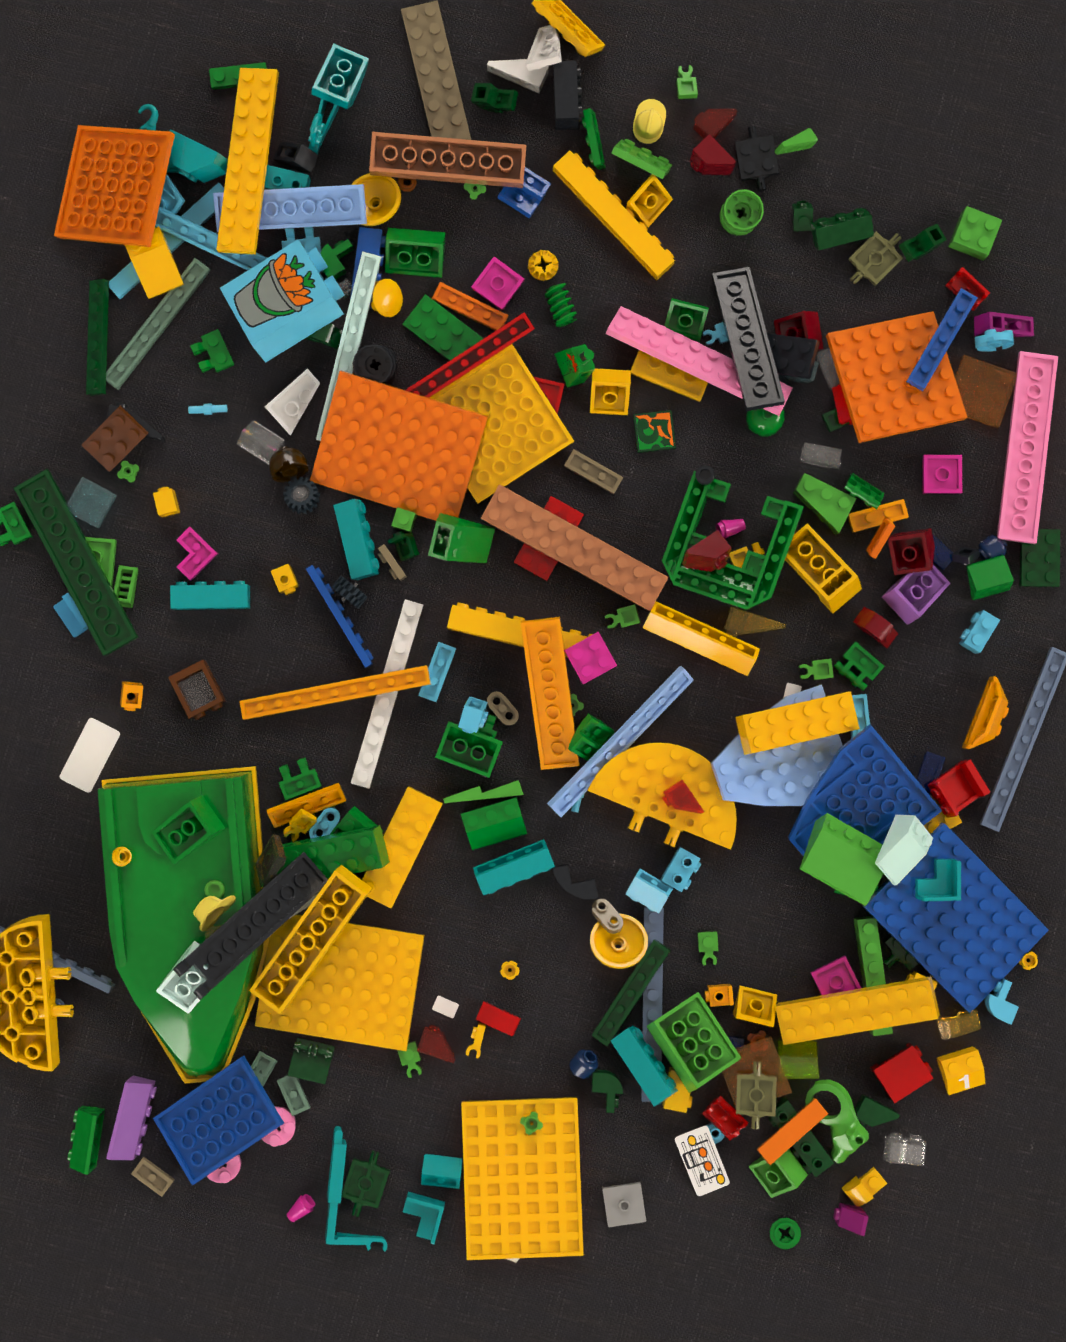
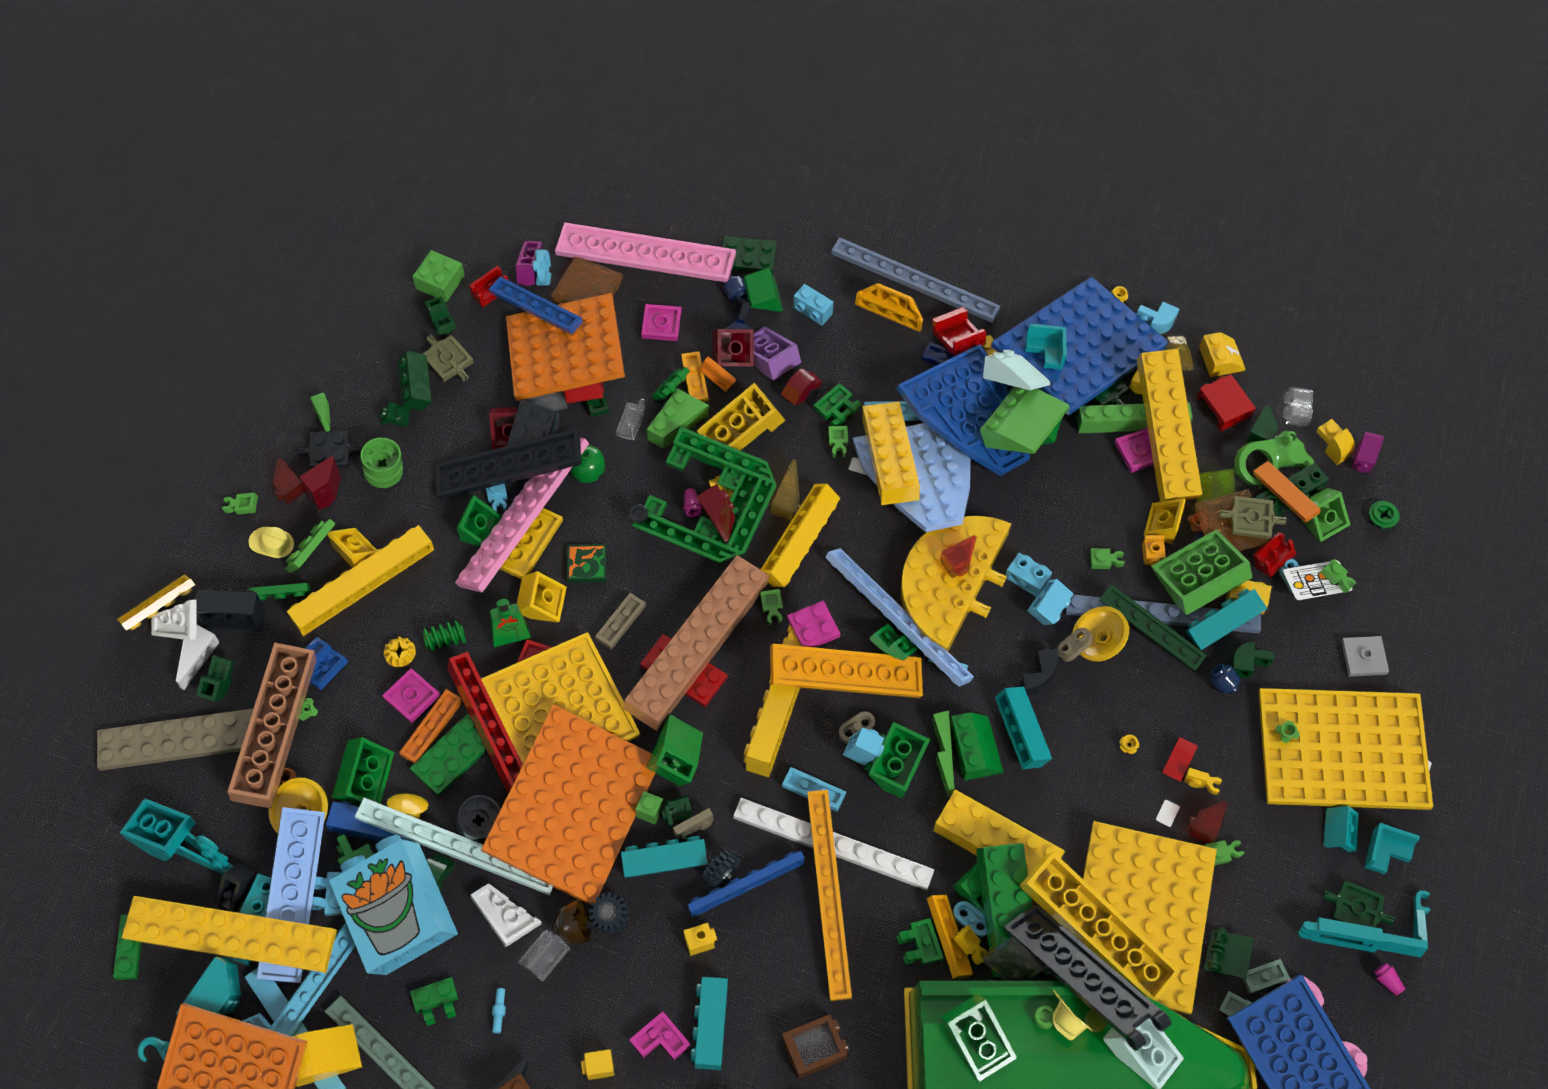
camera: 85 degrees left, 25 degrees down
none -> bright green plate [1320,559,1356,593]

